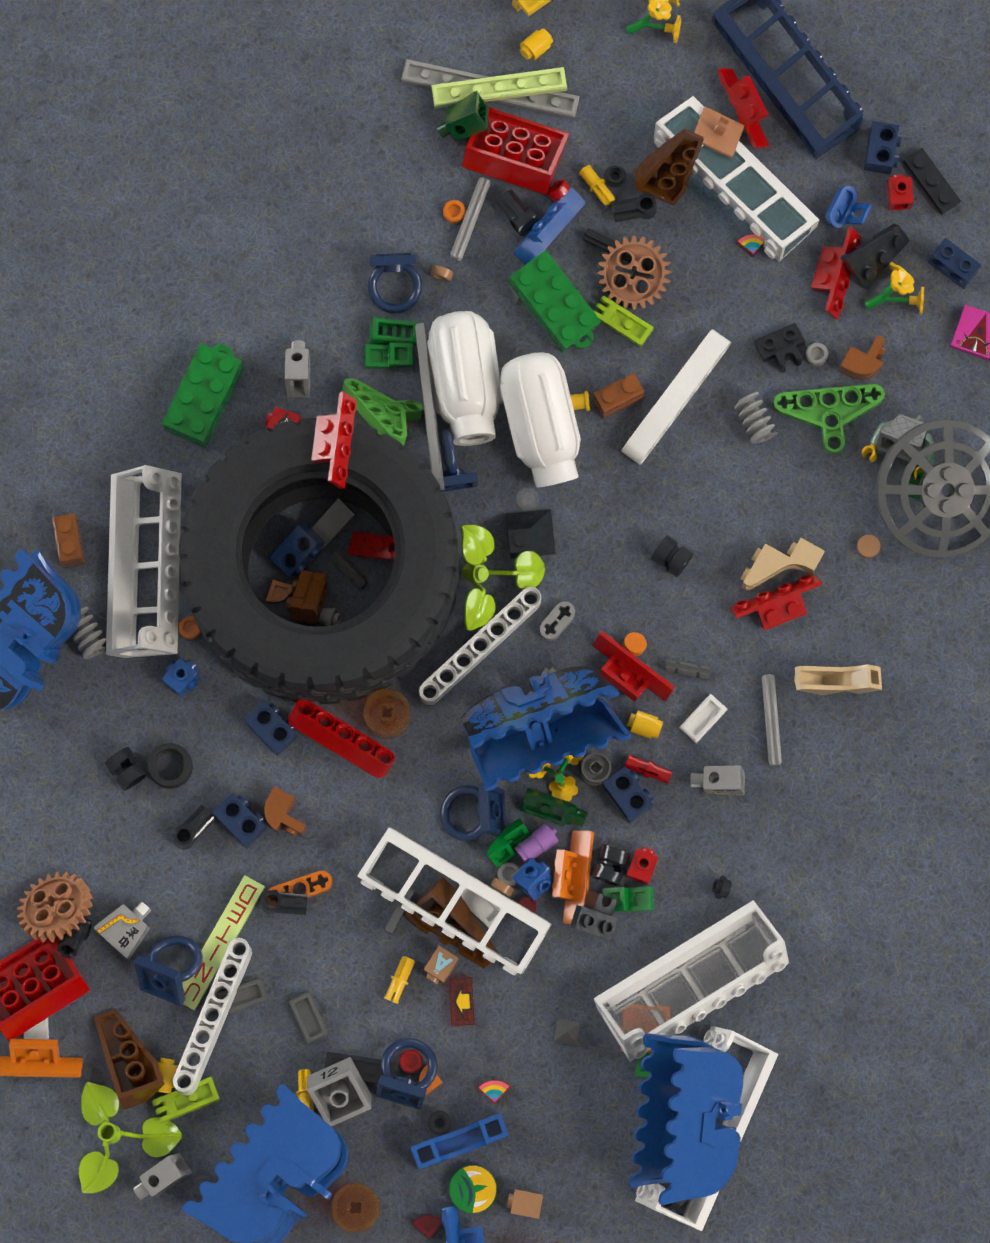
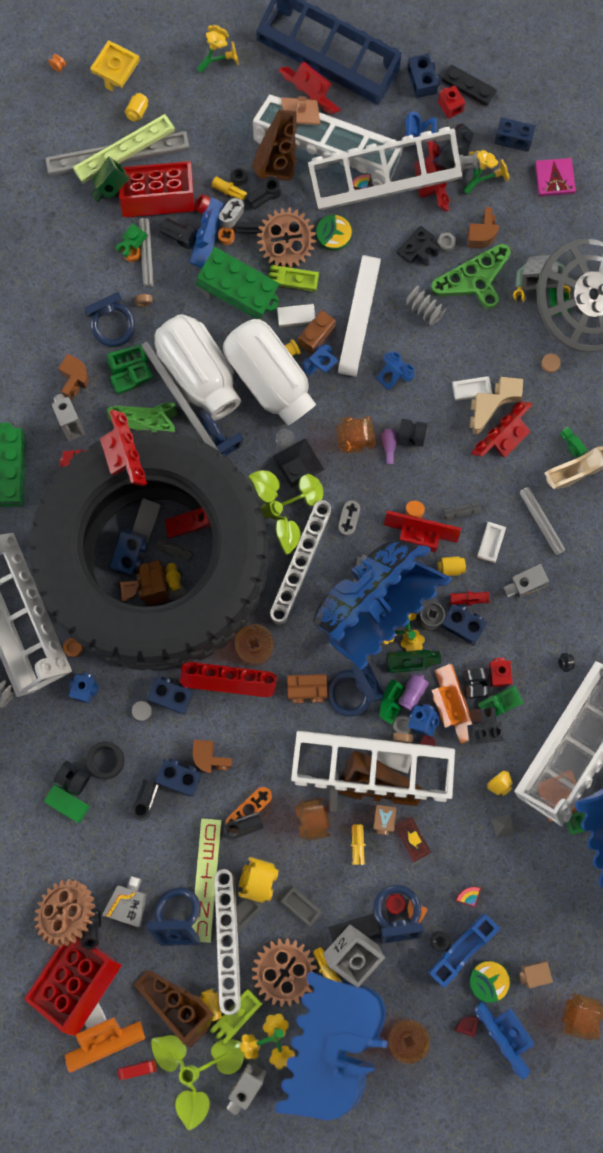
camera: 25 degrees left, 0 degrees up
none -> green slope [44,784,90,824]
none -> dark orange brick [58,354,89,400]
none -> green plate [115,224,148,258]
none -> red beam [117,1060,157,1080]
none -> light grey tile [132,701,152,721]
none -> yellow axle [165,563,181,591]
none -> orange bush [218,228,235,245]
none -> light grey beam [219,198,244,229]
none -> yellow brick [238,857,279,903]
none -> yellow plant [240,1013,295,1069]
none -> nougat gear [252,938,317,1007]
none -> white tile [277,304,315,327]
none -> dark orange brick [287,674,327,704]
none -> clear orange brick [295,797,331,841]
none -> blue bracket [302,345,338,375]
none -> white window [308,127,462,211]
none -> tile [316,215,352,251]
none -> clear orange brick [336,416,376,453]
none -> blue bracket [376,351,415,390]
none -> medium lavender cone [380,429,399,464]
none -> white tile [452,376,492,401]
none -> light grey bush [459,152,480,172]
none -> yellow cone [487,770,513,796]
none -> green plate [560,426,588,458]

